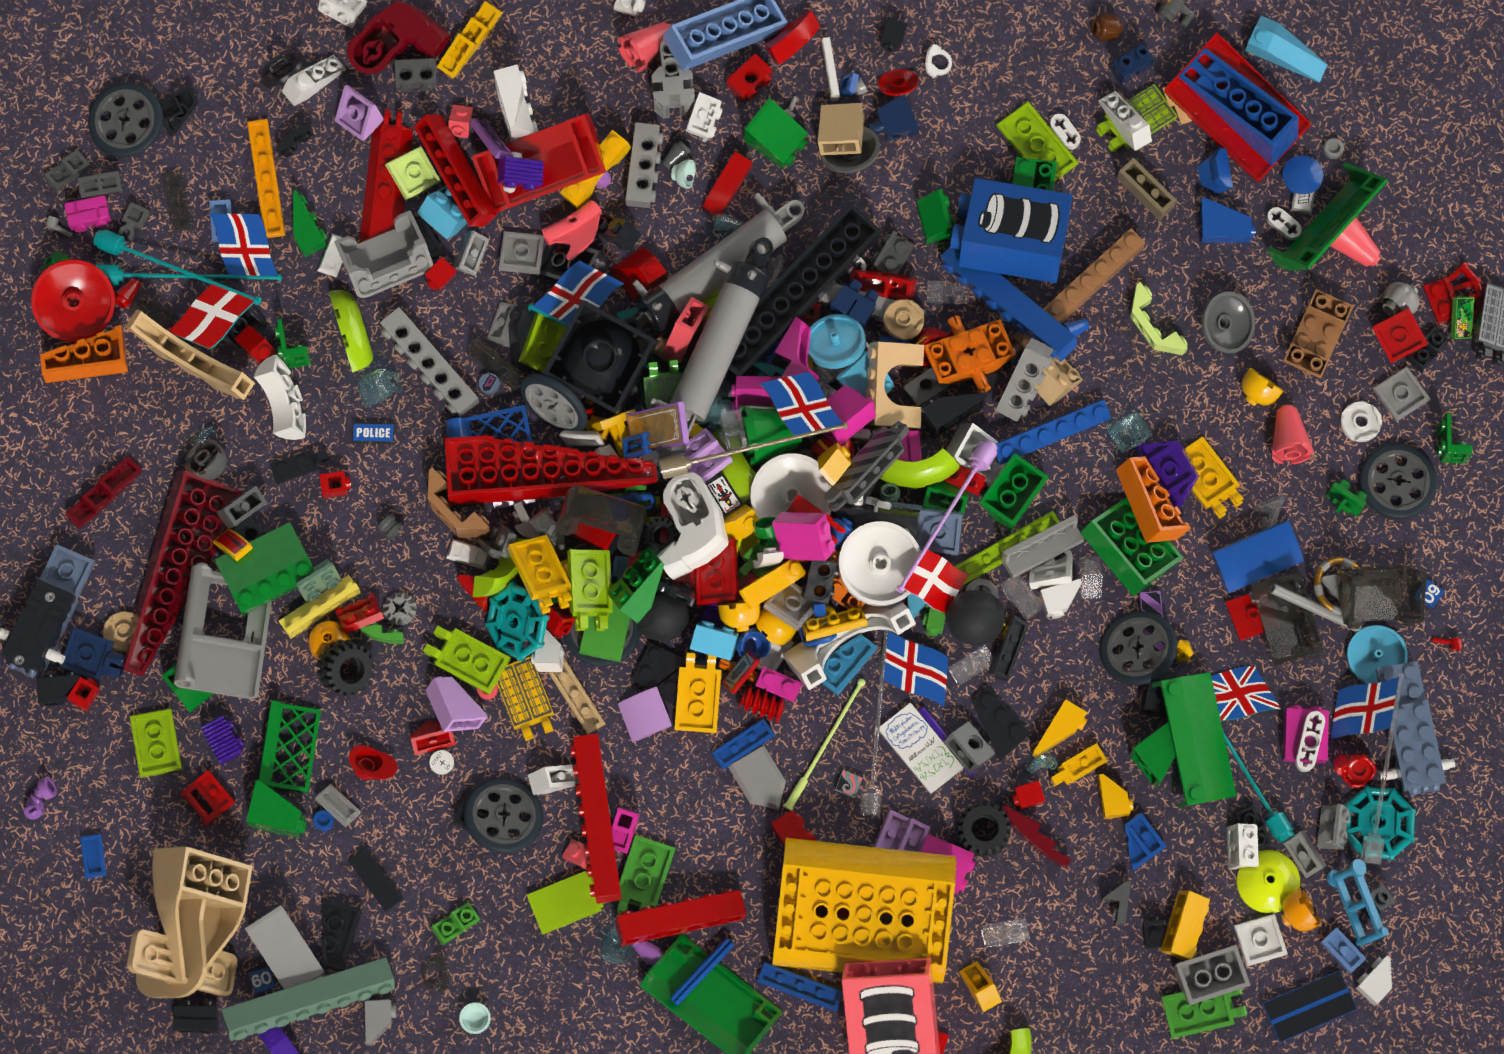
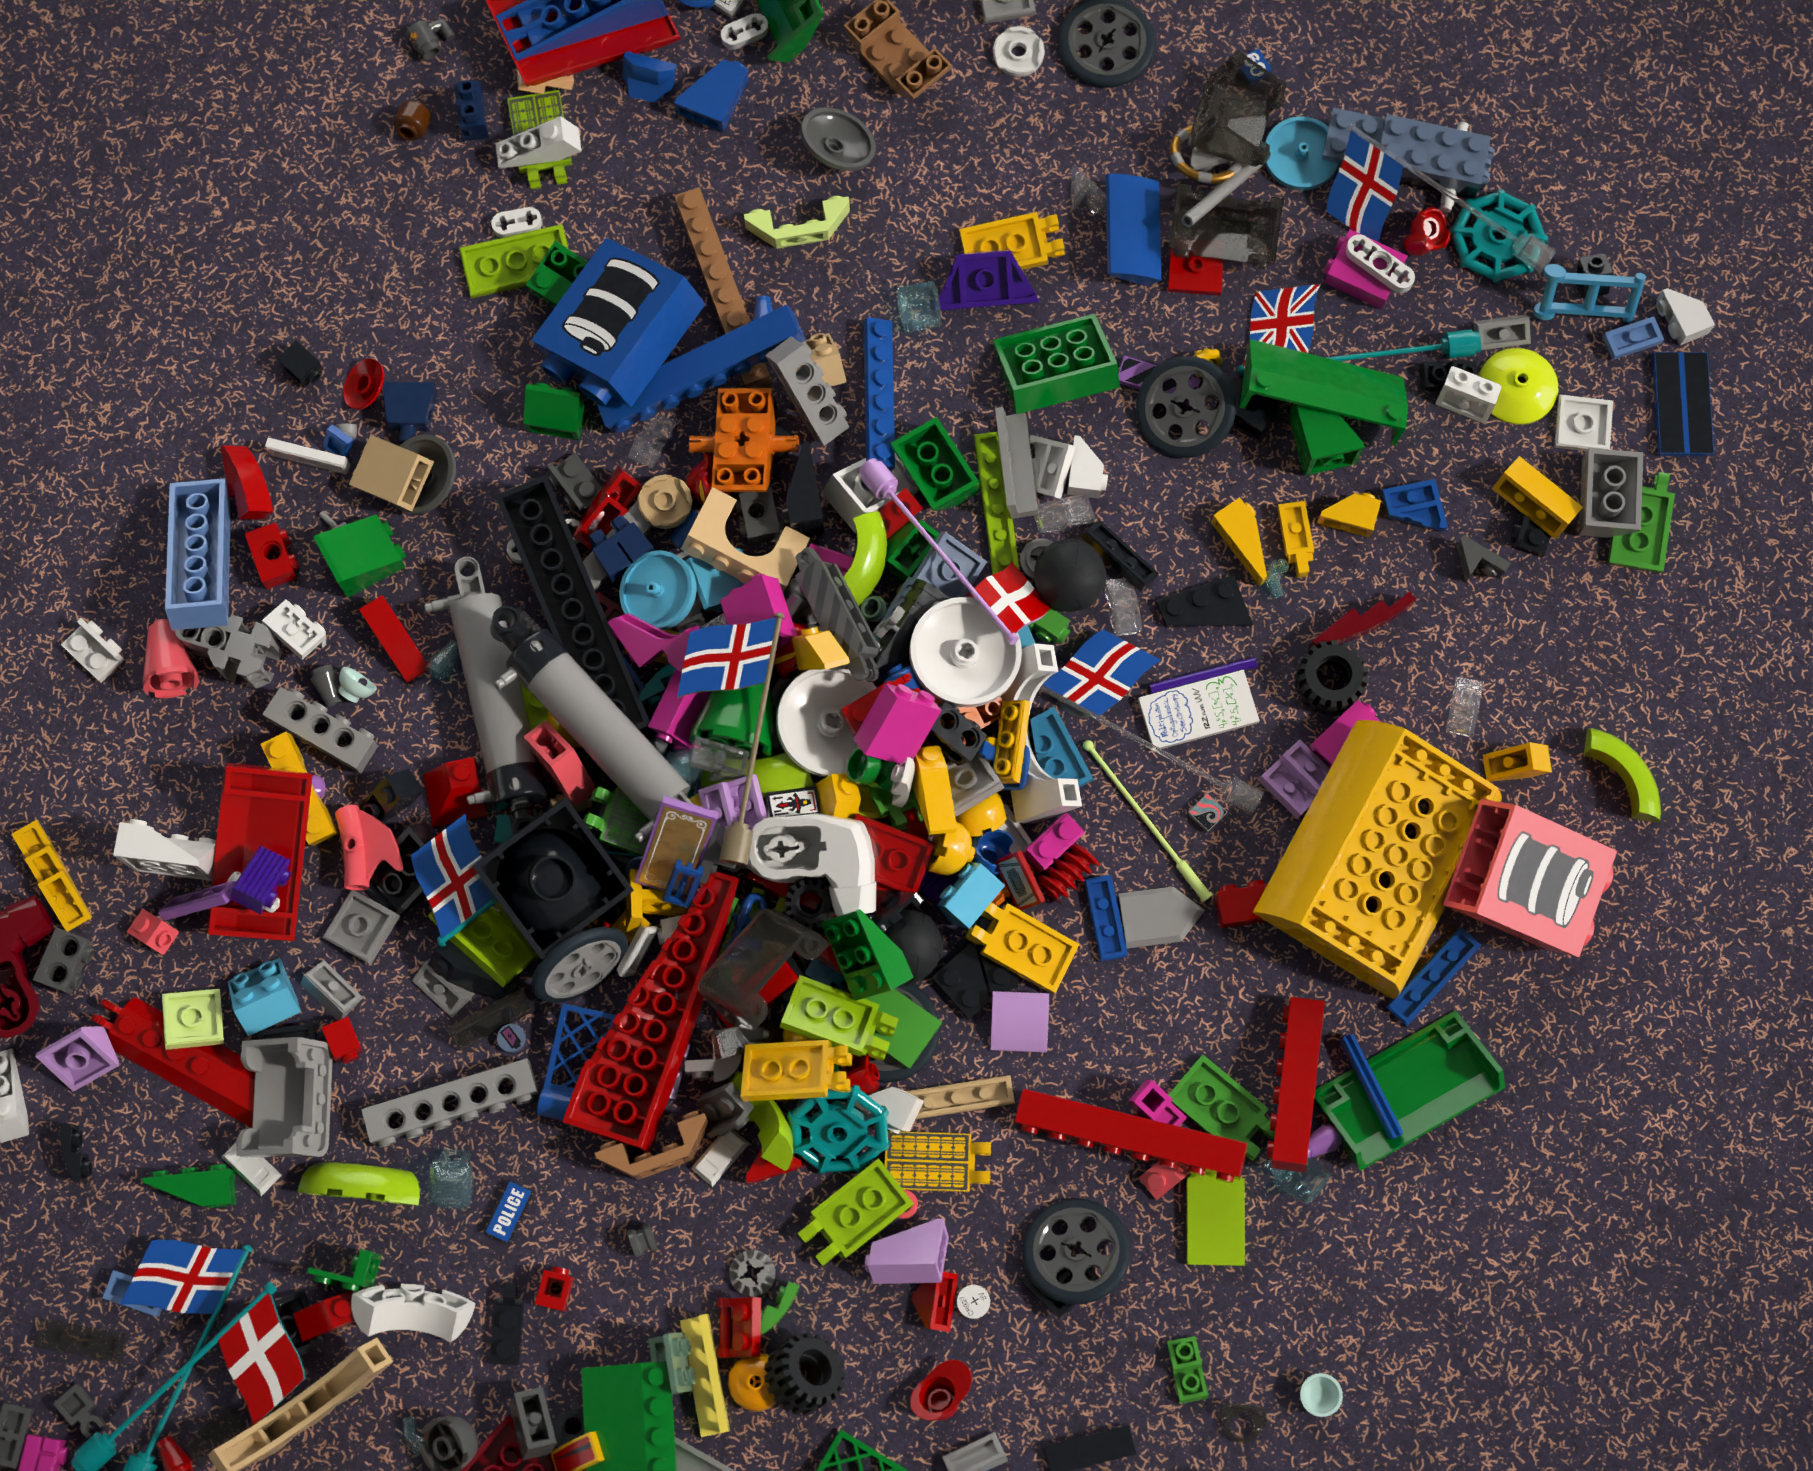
camera: 65 degrees left, 0 degrees up
light orange tile [247,119,285,238] -> none
red brick [413,114,498,227] -> none
white slope [528,765,579,795] -> none
white piece [925,44,952,78] -> none
dark grey brick [944,721,995,775] -> none
red brick [1011,780,1045,811] -> none
clear slope [1079,557,1103,599] -> none
orange wedge [1116,457,1191,543] -> none
dark tan brick [1117,158,1177,221] -> none
yellow cylinder [1241,367,1283,406] -> none
coral cone [1272,405,1313,464] -> none
light orange cylinder [1281,887,1321,932] -> none
light grey bracket [1317,804,1350,850] -> none
green hips [1326,479,1367,517] -> none
red hand [1432,637,1462,651] -> none

